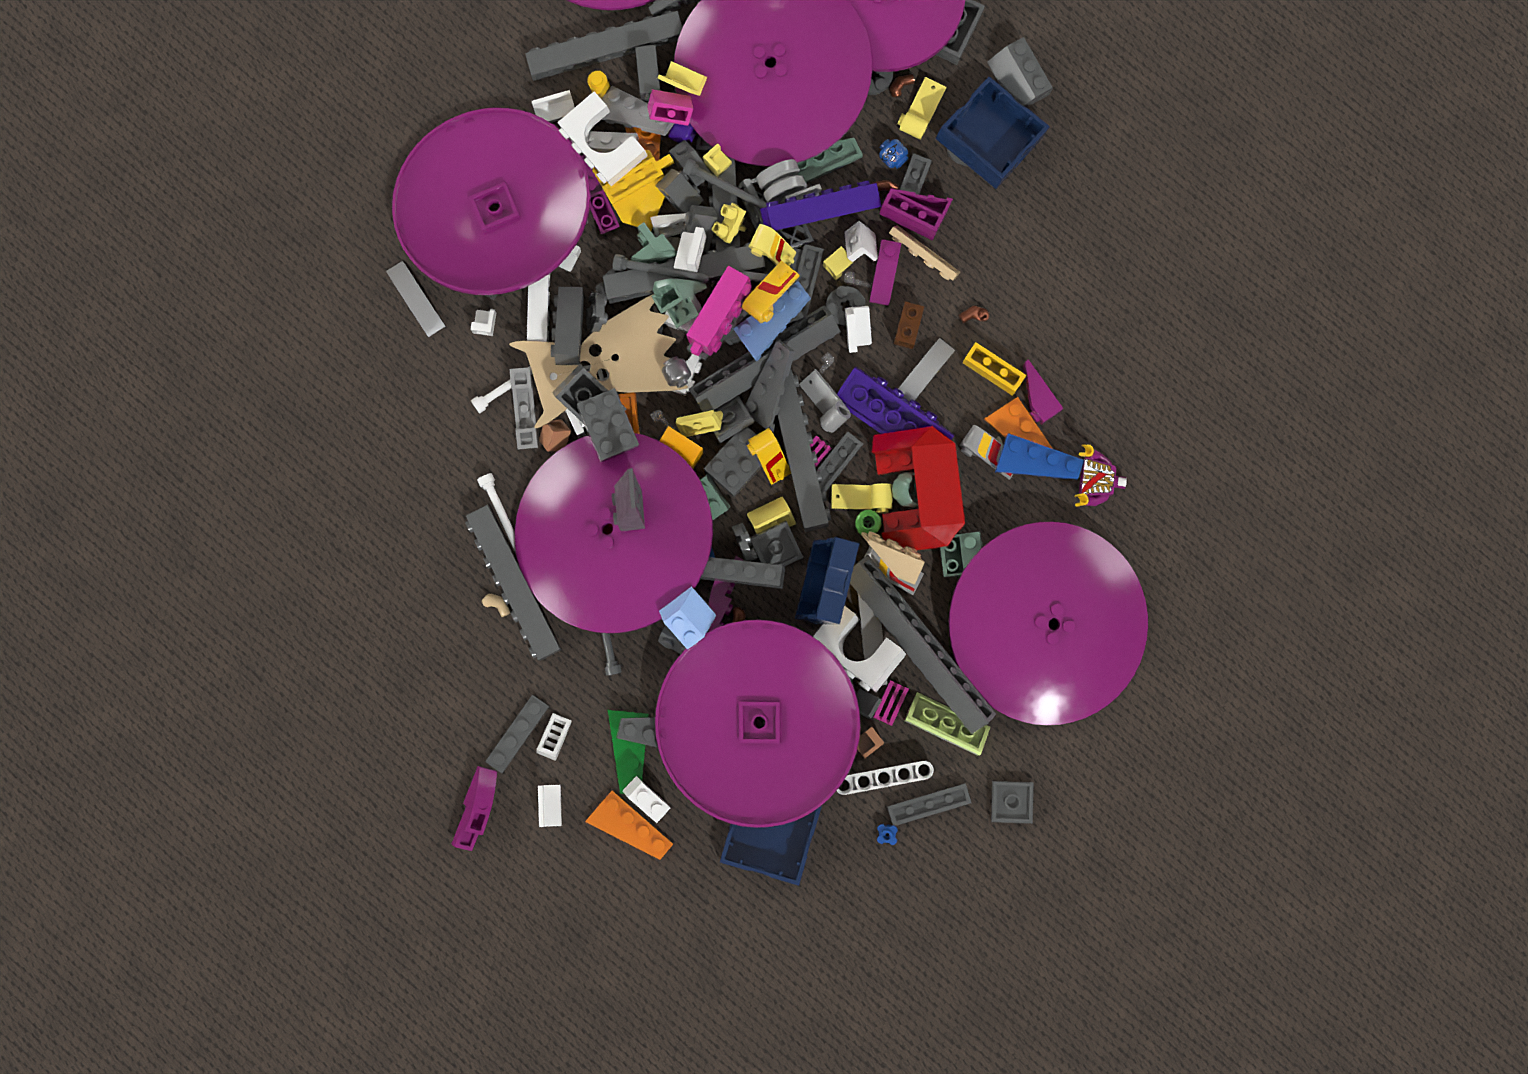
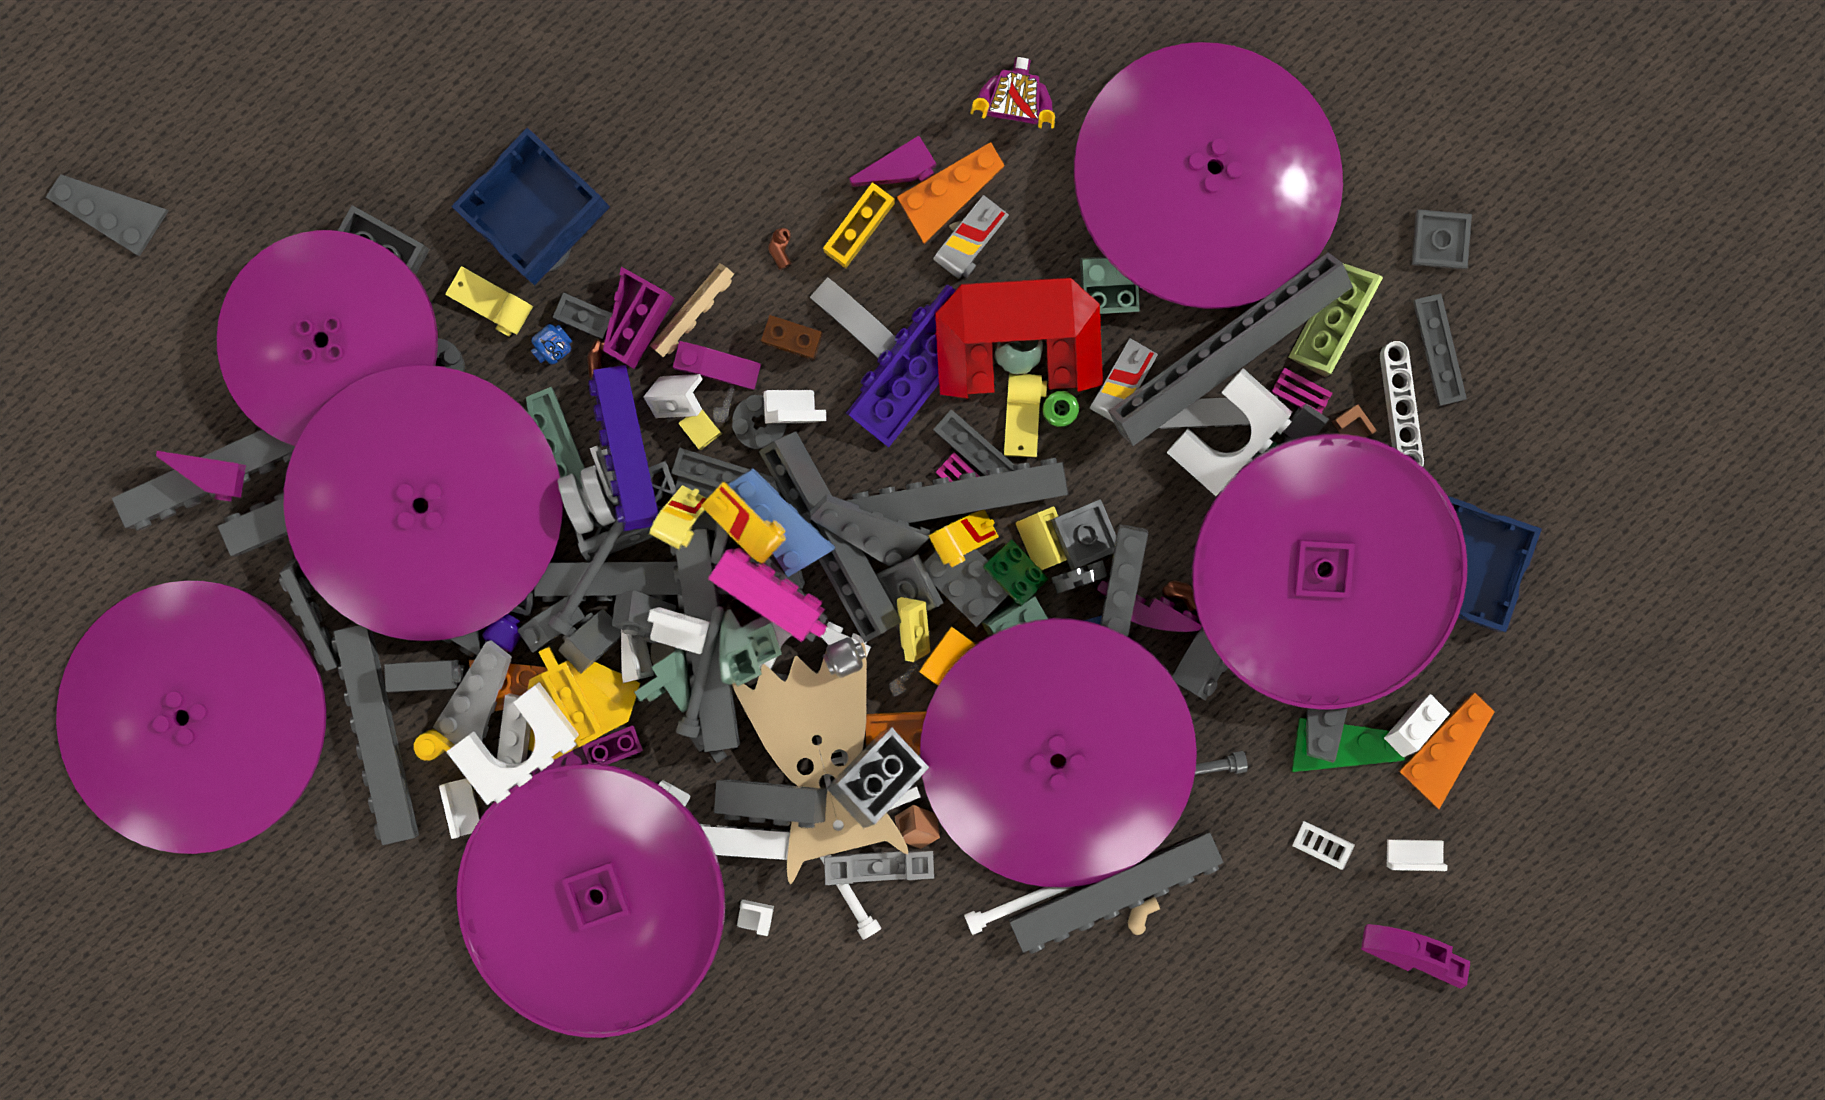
camera: 85 degrees left, 5 degrees up
light grey slope [386,261,445,337] -> none
dark grey plate [485,695,549,774] -> none
dark grey brick [577,388,639,462] -> none
dark grey plate [586,292,608,332] -> none
dark grey slope [612,468,645,531] -> none
dark pink brick [647,89,693,126] -> none
light yellow panel [657,62,707,96] -> none
light blue slope [659,586,716,649] -> none
light yellow panel [703,144,732,177] -> none
light yellow hips [712,203,746,244] -> none
dark blue tile [795,537,859,625] -> none
light grey door [799,369,851,432] -> none
clear hand [818,353,834,375] -> none
tan slope [861,531,925,585] -> none
blue plate [877,824,898,845] -> none
copper arm [889,74,914,97] -> none
dark grey slope [987,37,1053,107] -> none
blue wing [995,433,1084,480] -> none
none -> dark green hinge [983,539,1049,607]

